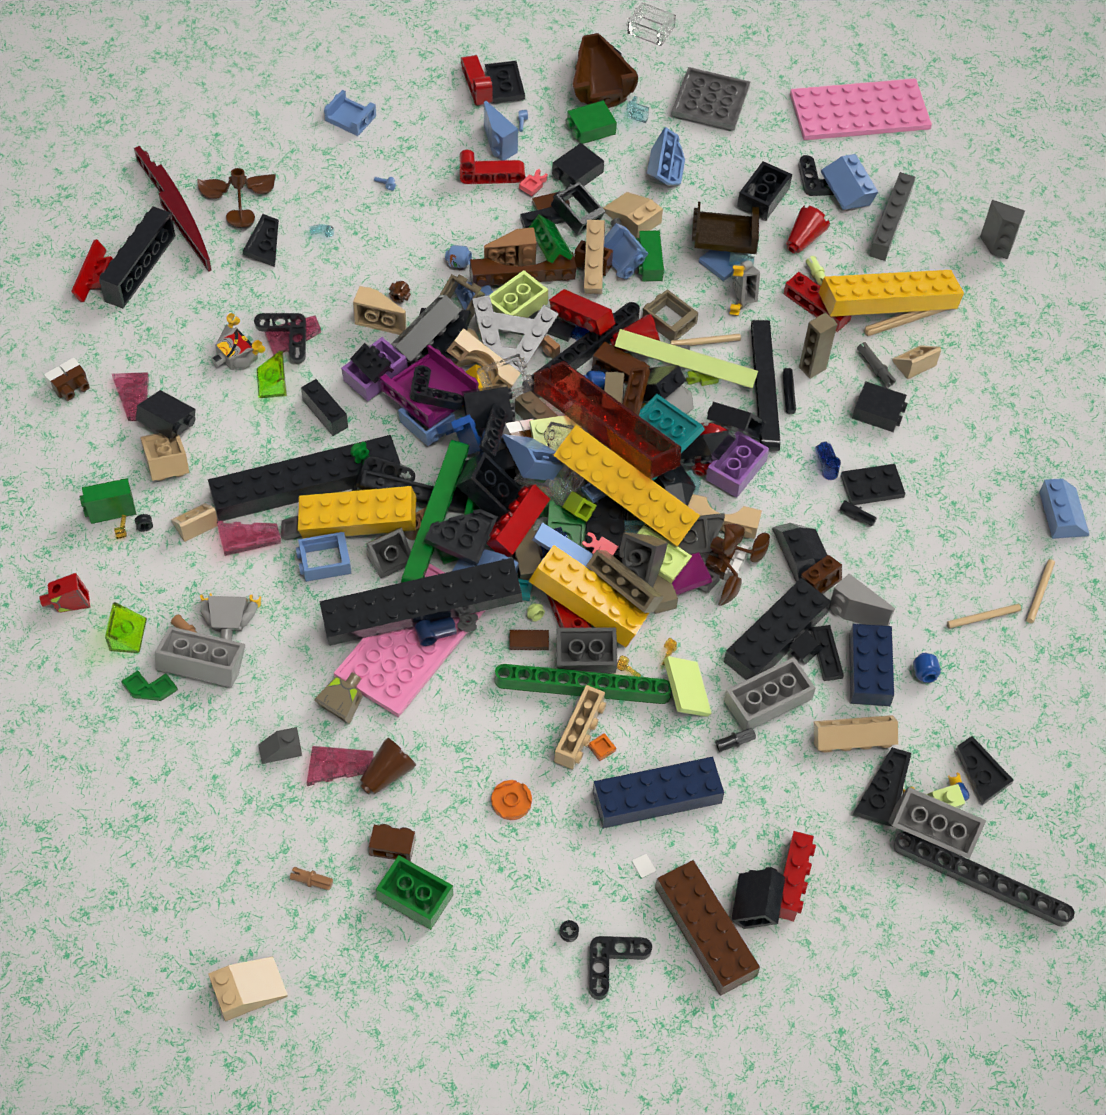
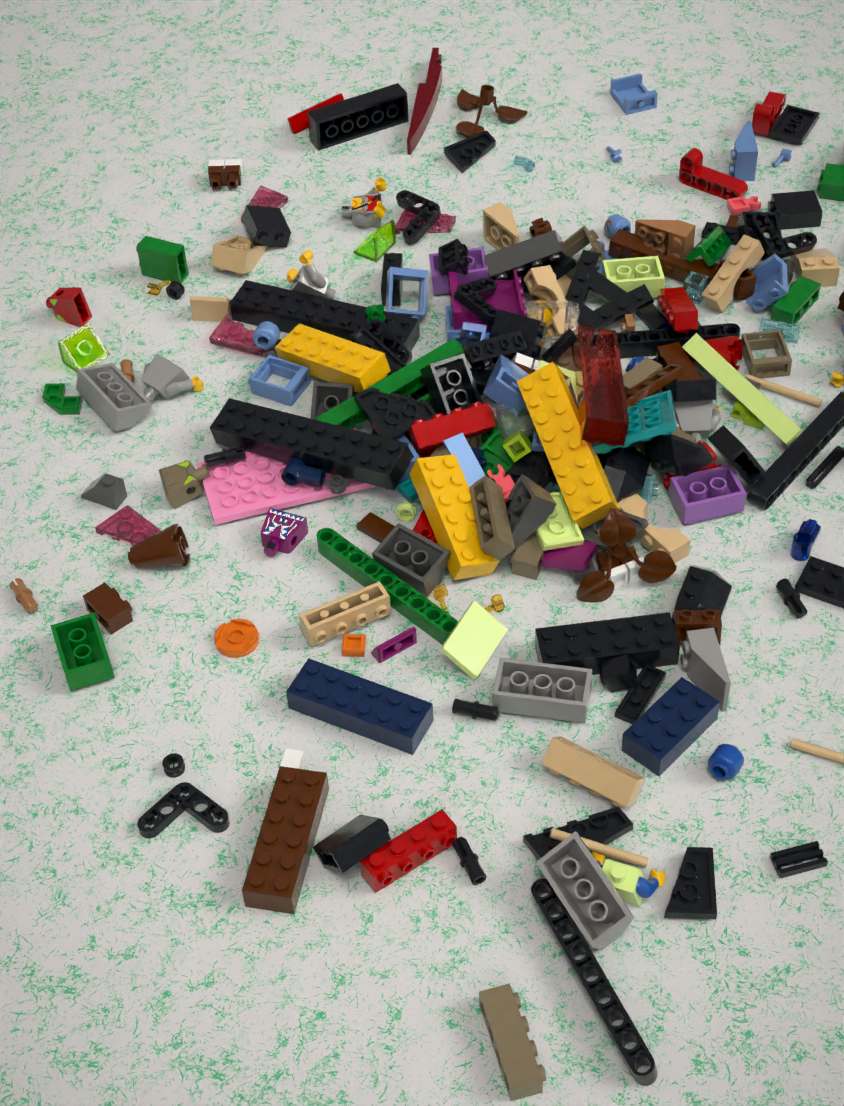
camera: 45 degrees right, 10 degrees down
none -> black axle [204,446,246,467]
none -> medium blue head [253,321,280,350]
none -> magenta torso [261,508,308,557]
none -> light grey torso [287,250,336,300]
none -> magenta slope [371,627,417,663]
none -> medium blue window [385,267,428,321]
none -> black axle [453,837,487,885]
none -> dark tan brick [479,983,546,1101]
none -> black tile [542,328,577,363]
none -> tan bar [549,828,648,868]
none -> clear light blue brick [683,271,709,305]
none -> black beam [750,212,817,258]
none -> clear light blue plate [759,318,800,343]
none -> black tile [770,841,828,878]

